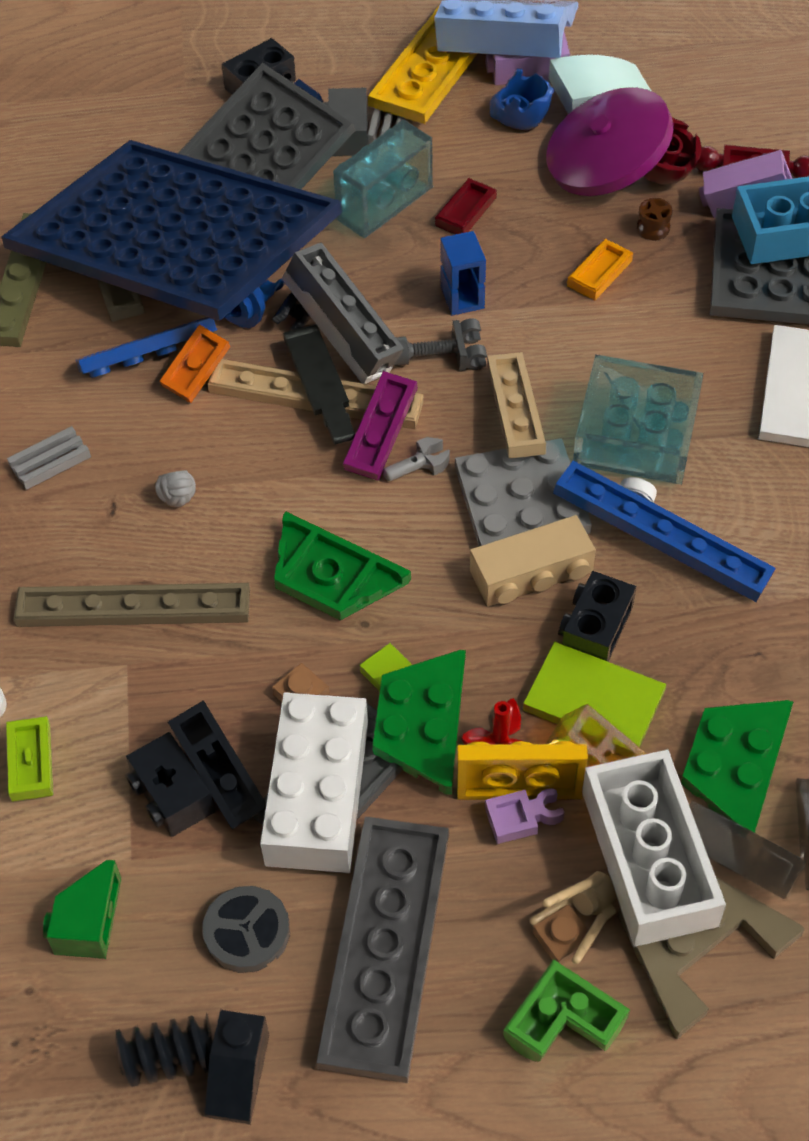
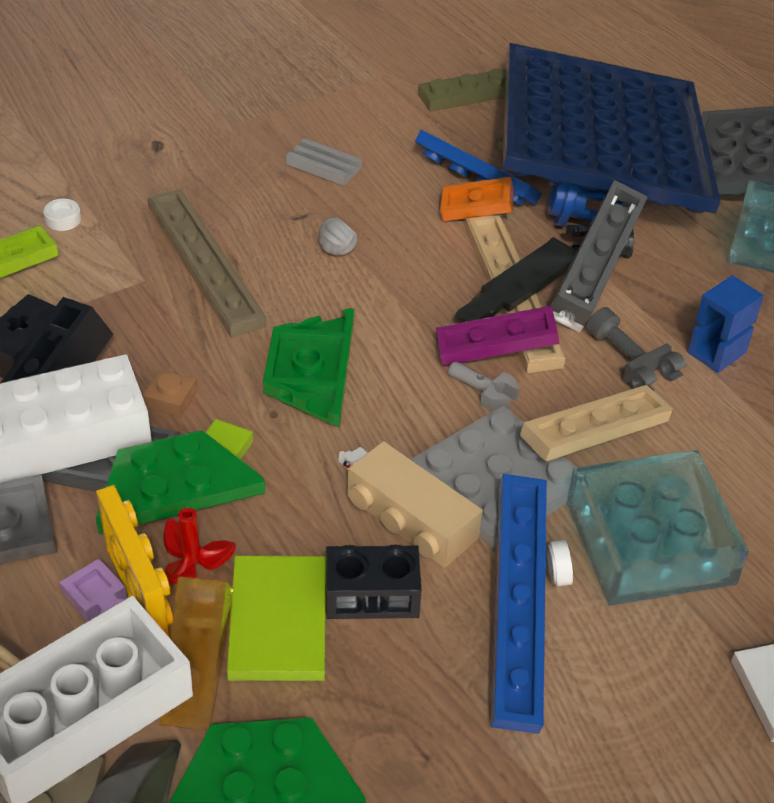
camera: 60 degrees right, 10 degrees down
none -> white piece [338,447,368,469]

